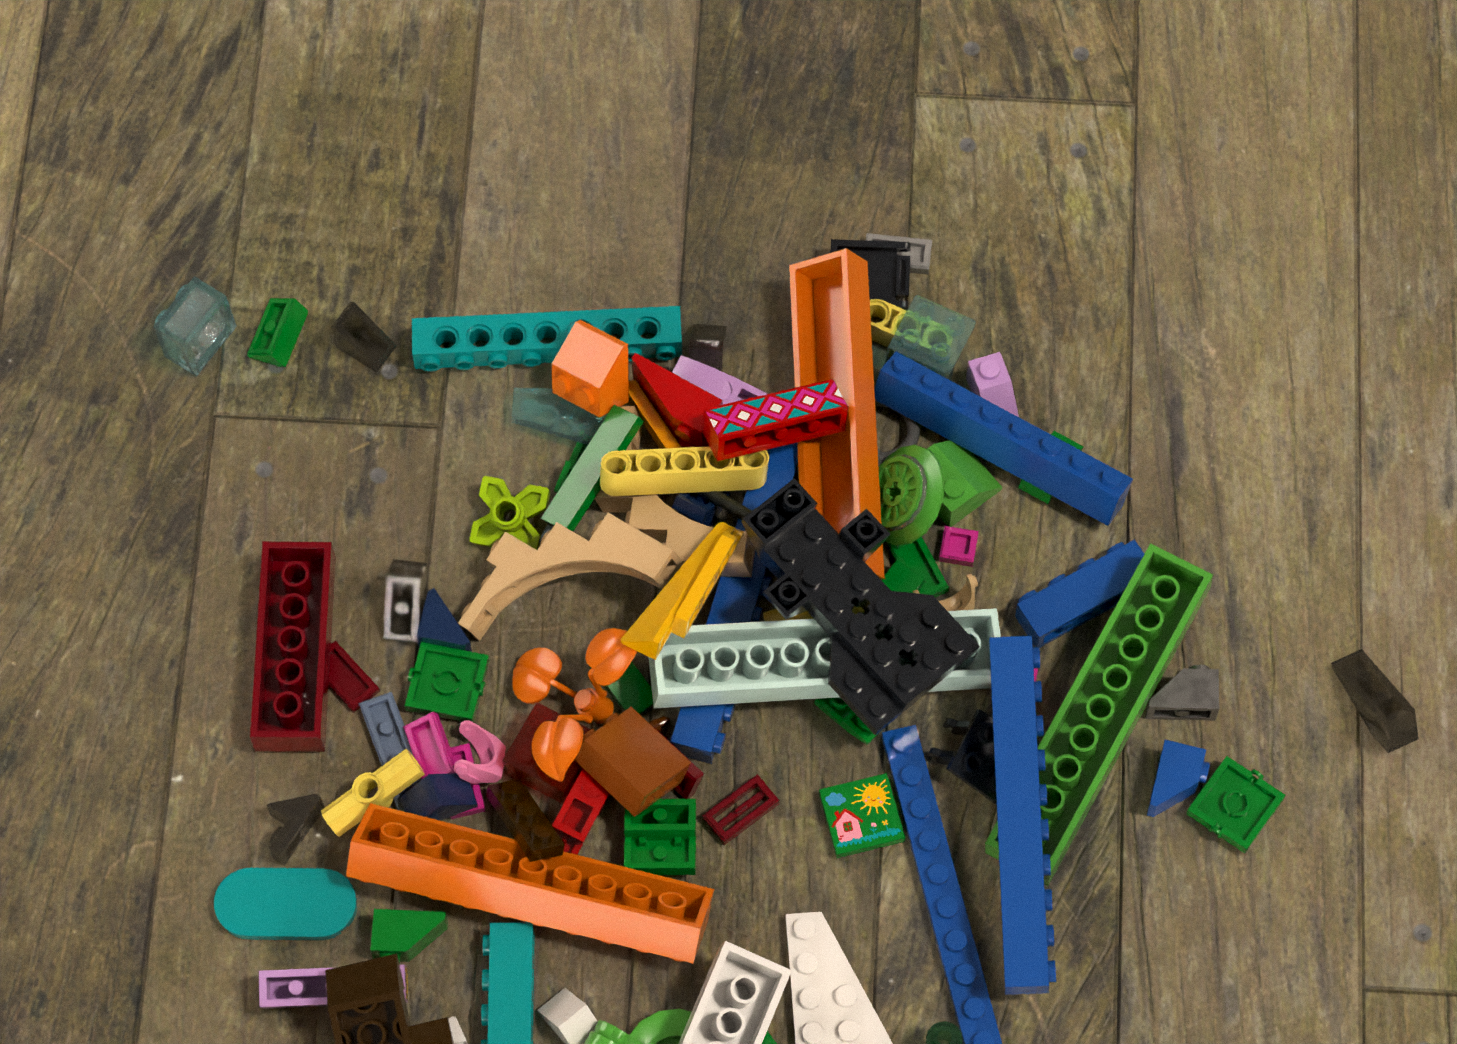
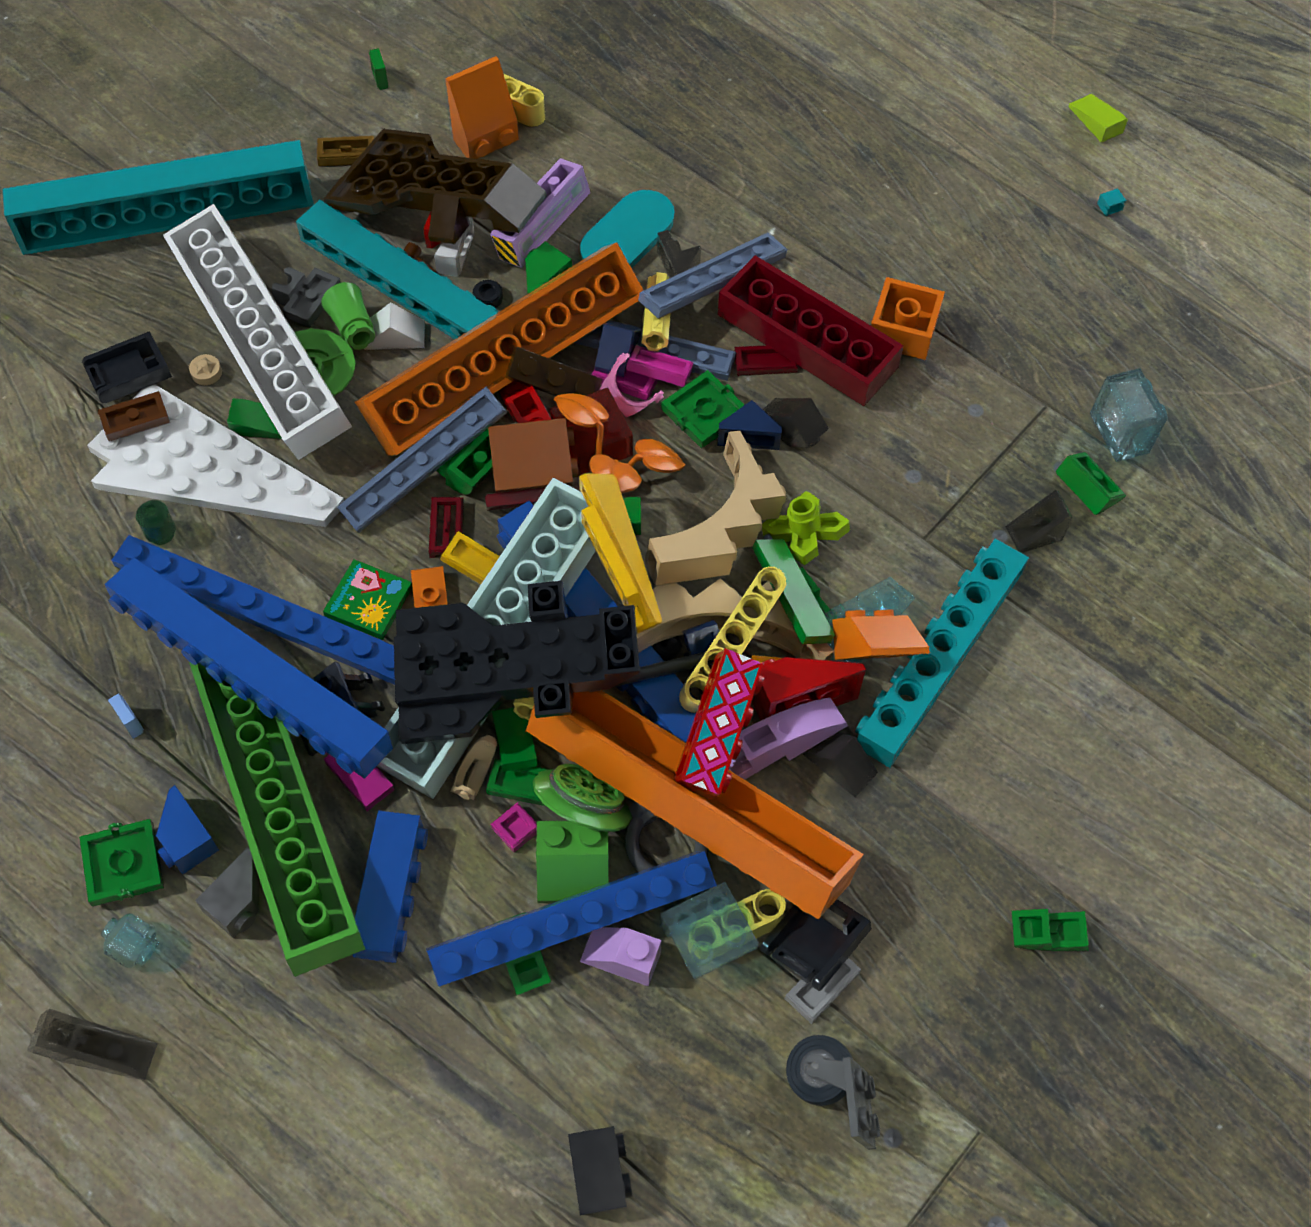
camera: 125 degrees right, 5 degrees down
none -> clear light blue head [101,913,159,968]
none -> light blue tile [108,694,144,739]
none -> sand blue tile [337,387,507,533]
none -> orange plate [411,566,448,608]
none -> yellow tile [440,531,500,585]
none -> black tile [473,280,503,308]
none -> black brick [568,1126,633,1215]
none -> sand blue tile [638,233,788,318]
none -> plate [786,1035,880,1150]
none -> orange brick [871,277,945,360]
none -> green slope [1012,909,1089,951]

